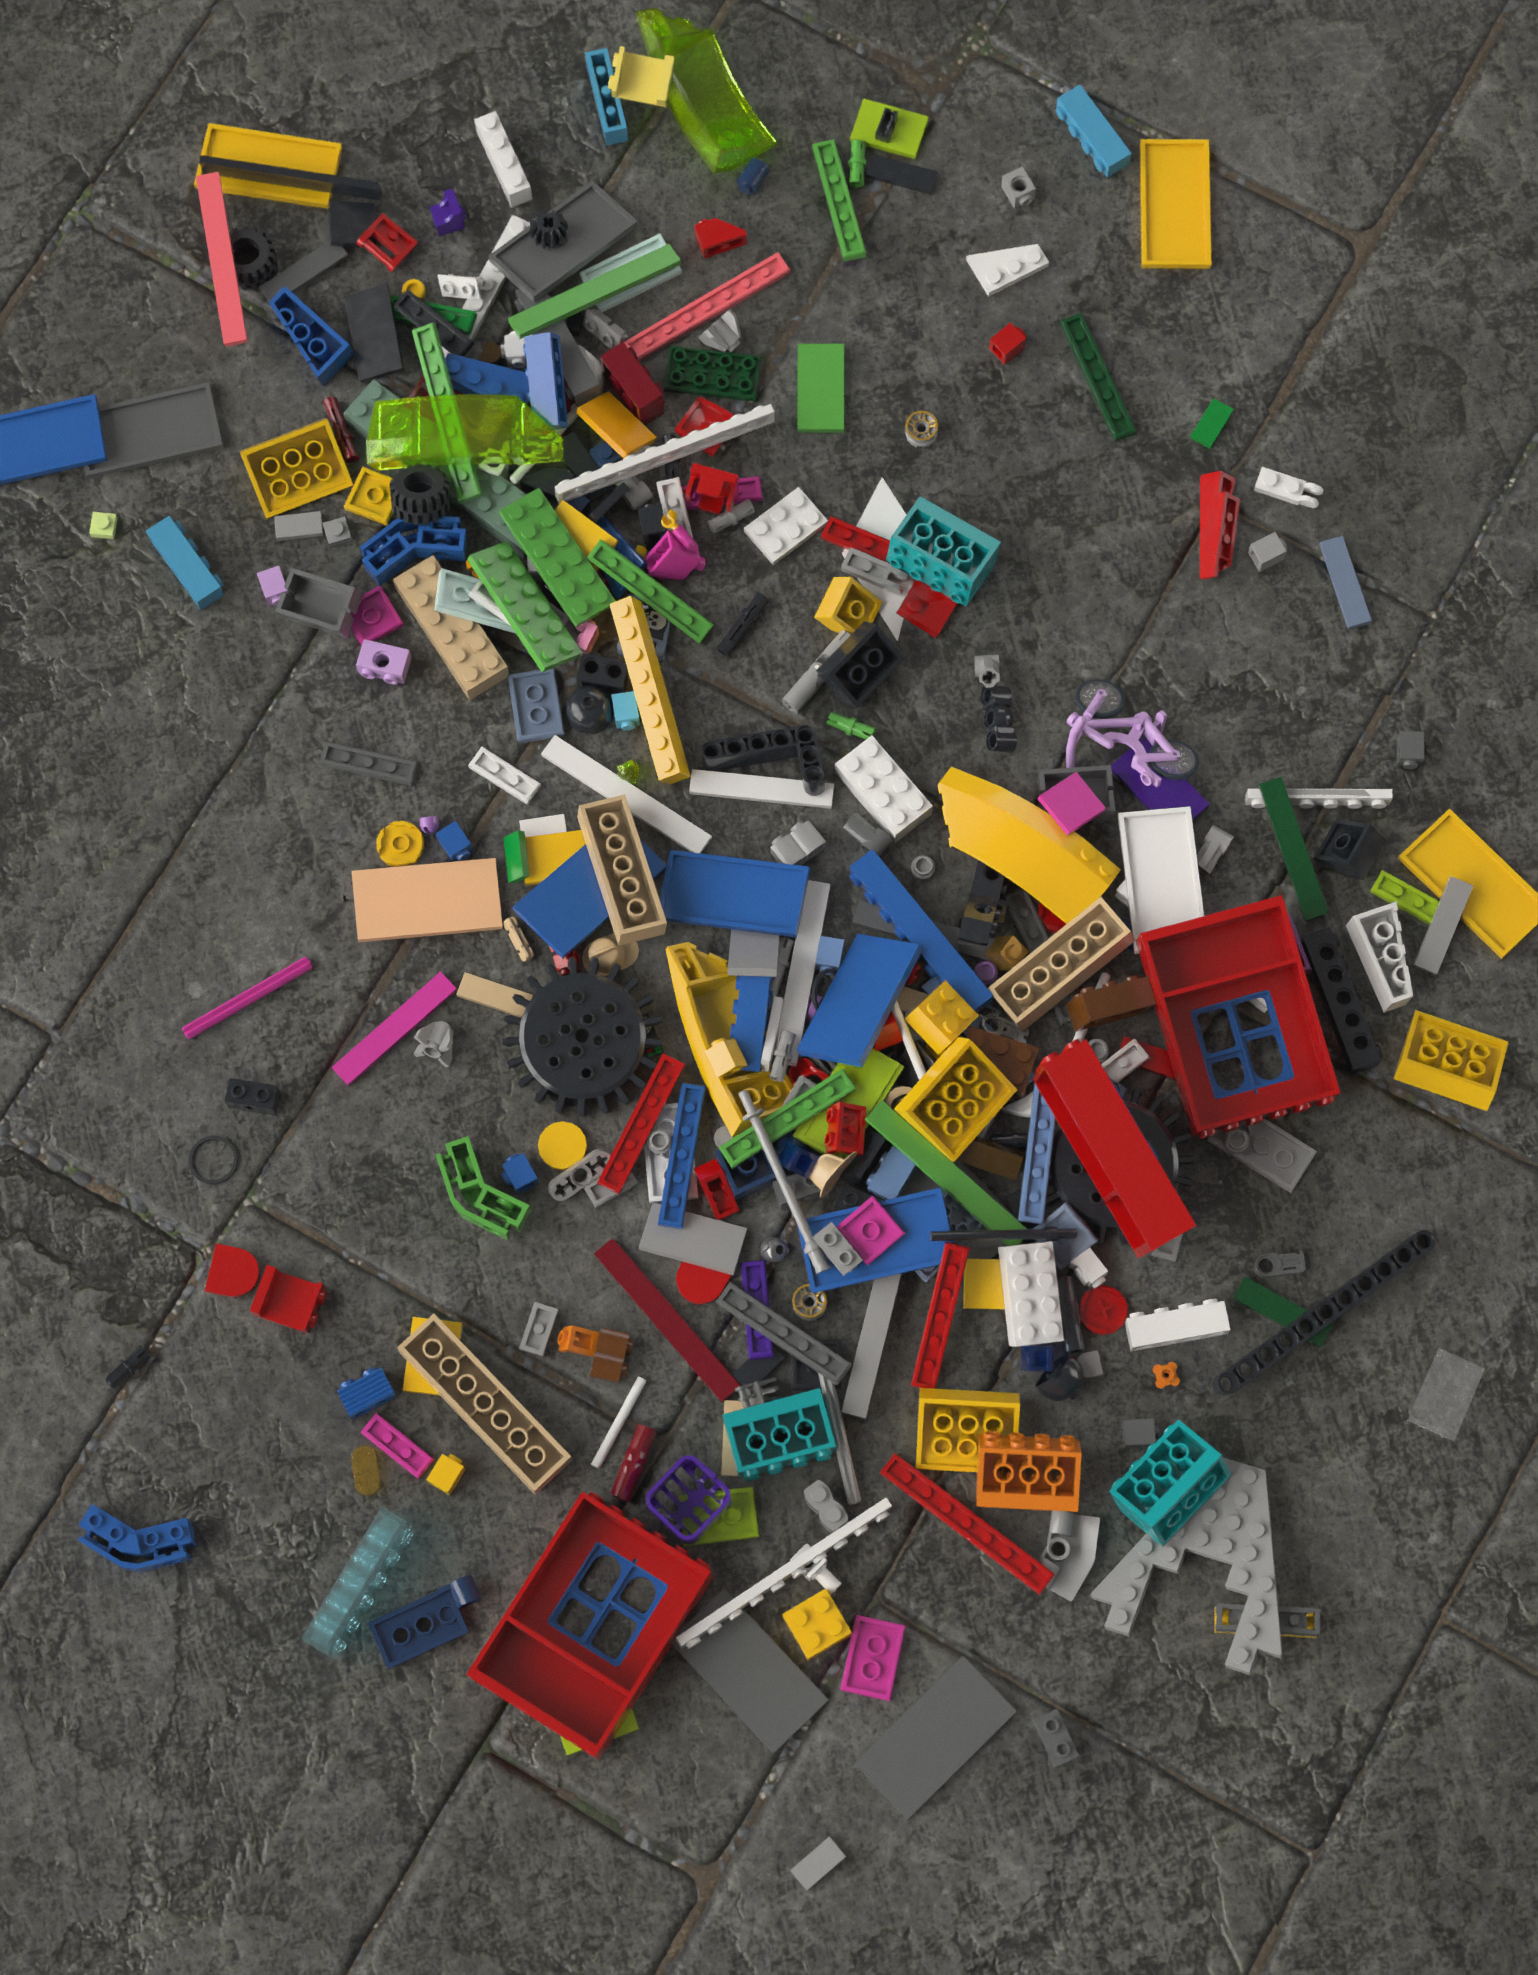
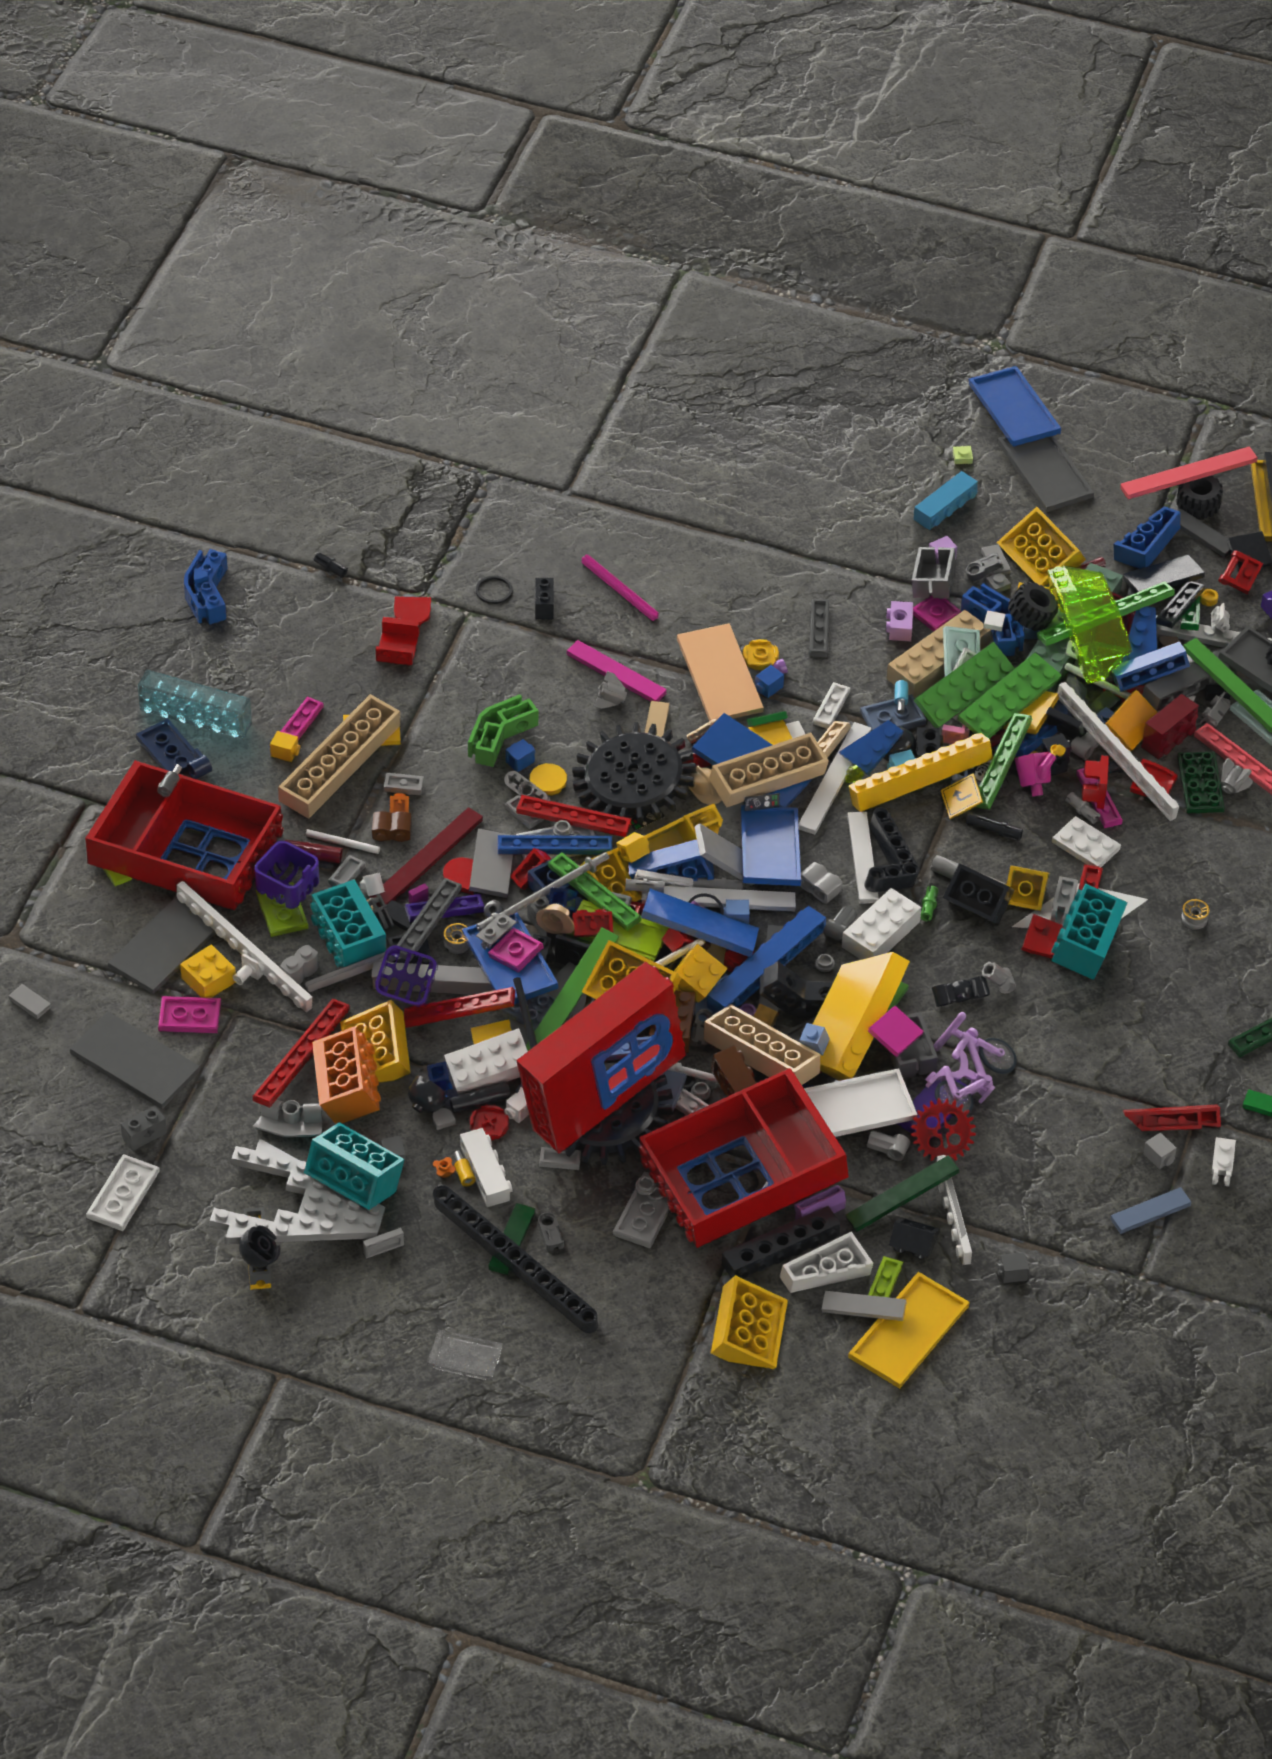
camera: 75 degrees right, 25 degrees down
blue brick [337,1367,397,1420] -> none
clear yellow tile [351,1445,381,1496] -> none
white tile [656,477,693,538] -> none
bright green tile [797,344,844,433] -> none
medium blue brick [866,1146,917,1201] -> none
none -> white tile [86,1154,160,1231]
none -> dark grey piece [157,765,182,797]
none -> black cylinder [239,1225,281,1268]
none -> light grey tile [328,855,366,886]
none -> white piece [360,873,385,896]
none -> light grey tile [363,1228,404,1258]
none -> dark purple piece [375,945,438,1007]
none -> magenta tile [408,883,429,904]
none -> yellow piece [454,1150,476,1187]
none -> black sticker [745,793,780,811]
none -> medium blue brick [800,1023,830,1055]
none -> tan tile [817,721,851,758]
none -> blue wing [839,720,904,775]
none -> medium azure piece [894,680,909,714]
none -> red gear [911,1098,976,1161]
none -> yellow piece [941,773,983,820]
none -> dark grey piece [966,553,1004,581]
none -> white tile [983,611,1005,631]

